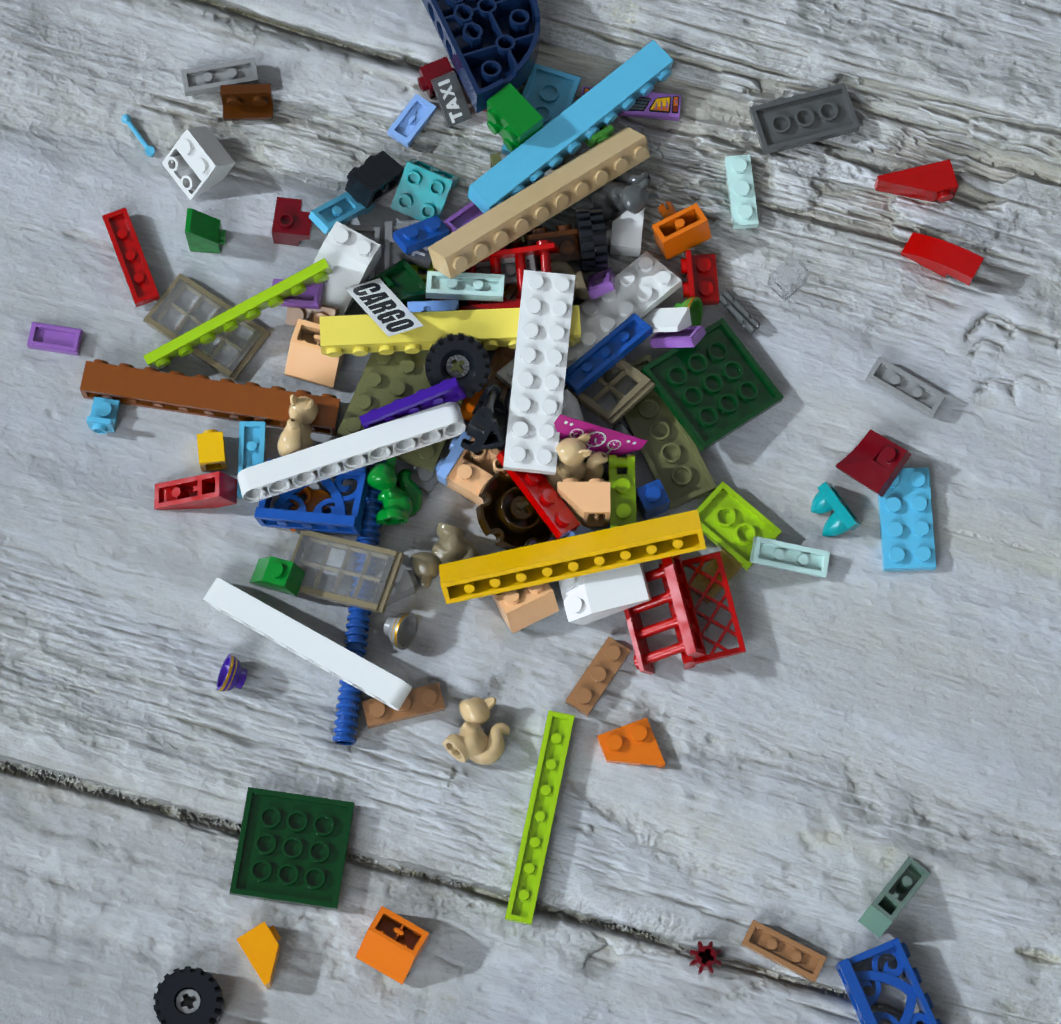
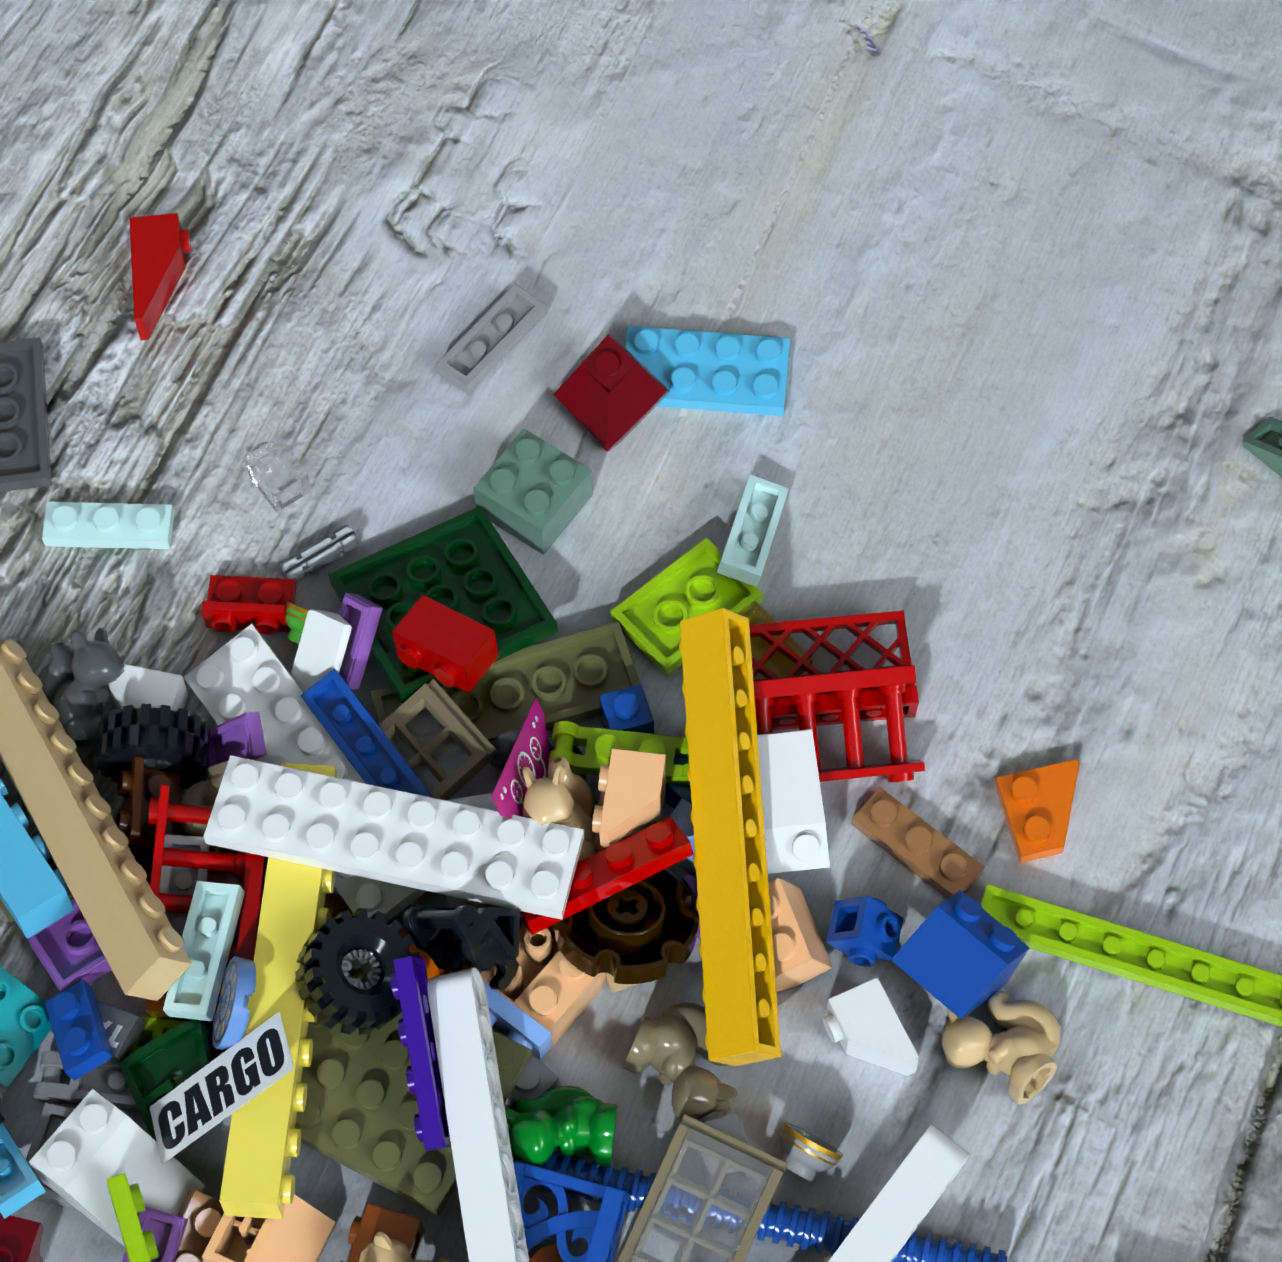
camera: 80 degrees left, 10 degrees down
medium nougat plate [361,683,445,729] -> none
orange brick [651,201,712,260] -> none
teal tile [811,482,861,537] -> none
red slope [901,232,984,286] -> none
none -> red brick [392,595,499,693]
none -> sand green brick [473,428,593,555]
none -> white slope [823,977,919,1076]
none -> blue brick [826,896,903,967]
none -> blue slope [891,890,1030,1020]

